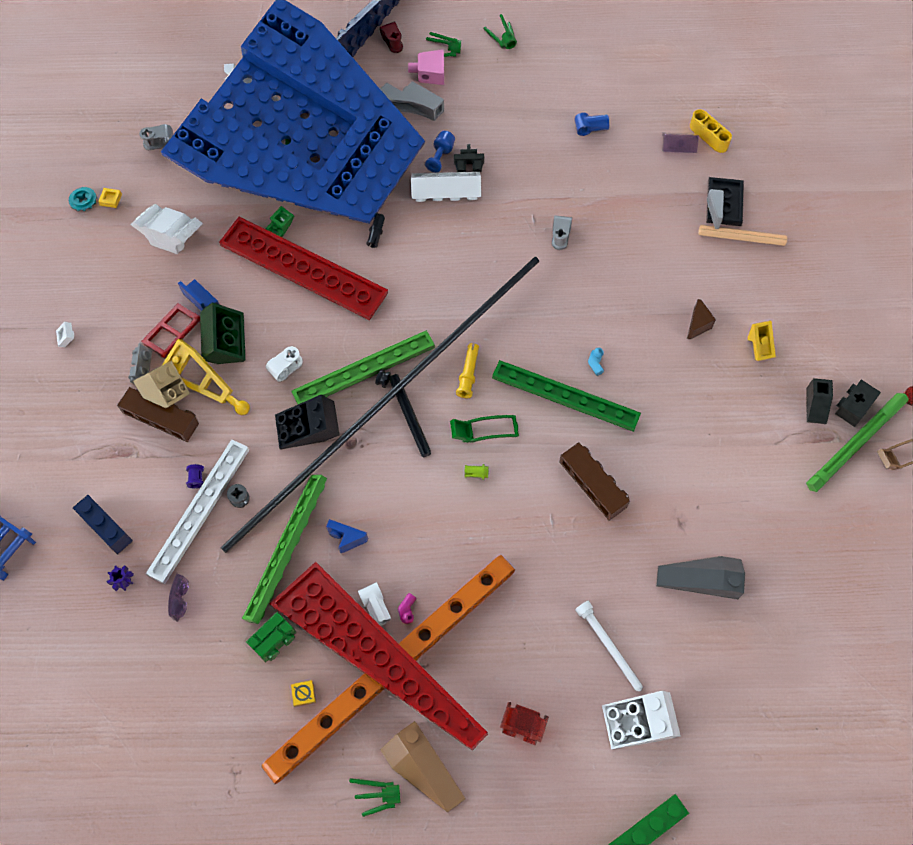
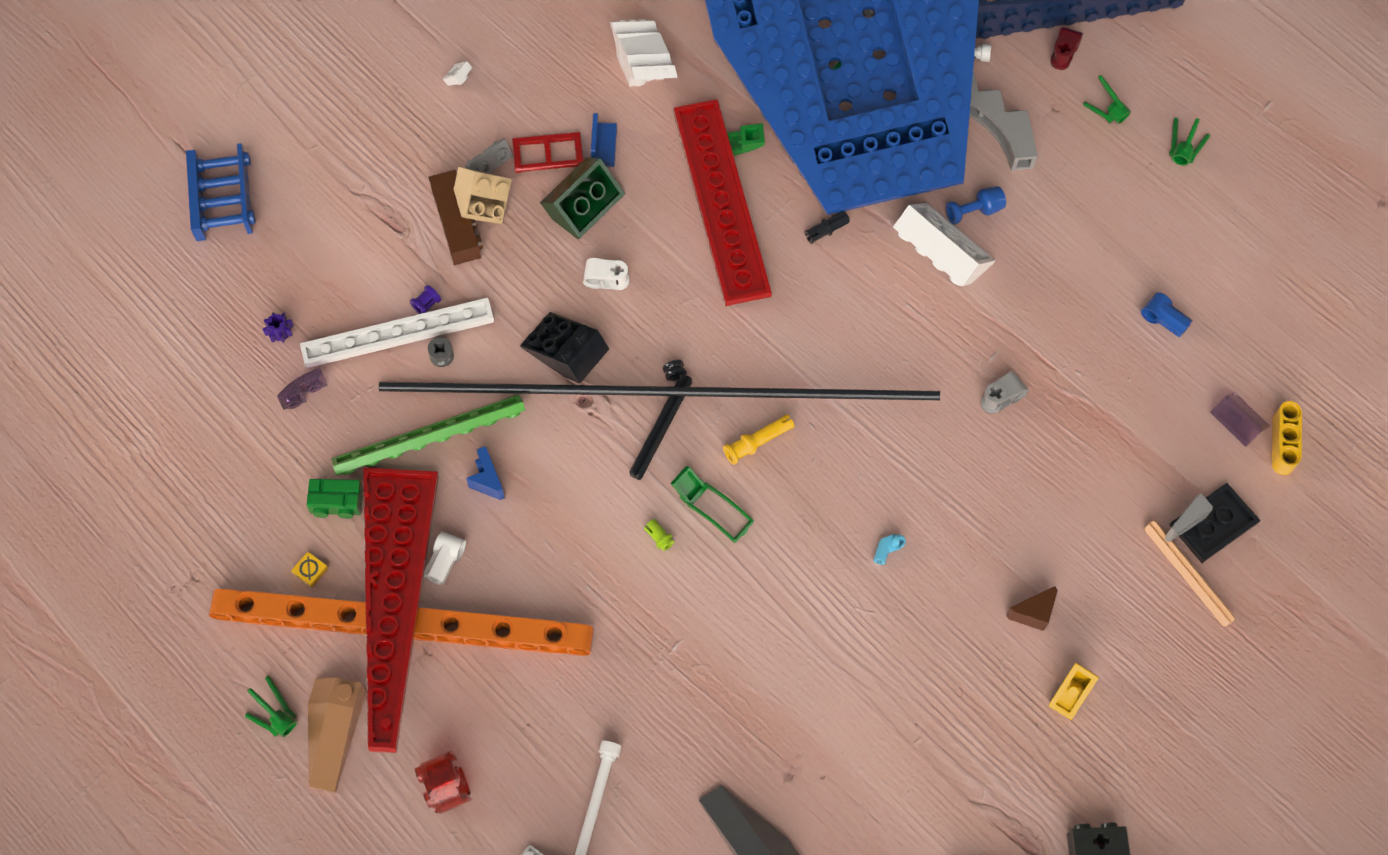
camera: 45 degrees right, 0 degrees up
dark blue arch [73,495,133,555] -> none
yellow plate [162,339,250,415] -> none
bright green plate [291,330,435,404] -> none
dark pink arm [398,593,417,624] -> none
bright pink torso [408,50,444,85] -> none
pearl dark grey hips [454,144,485,172] -> none
green plate [492,360,641,432] -> none
reddish brown brick [559,442,630,521] -> none
pearl dark grey slope [806,378,833,424] -> none

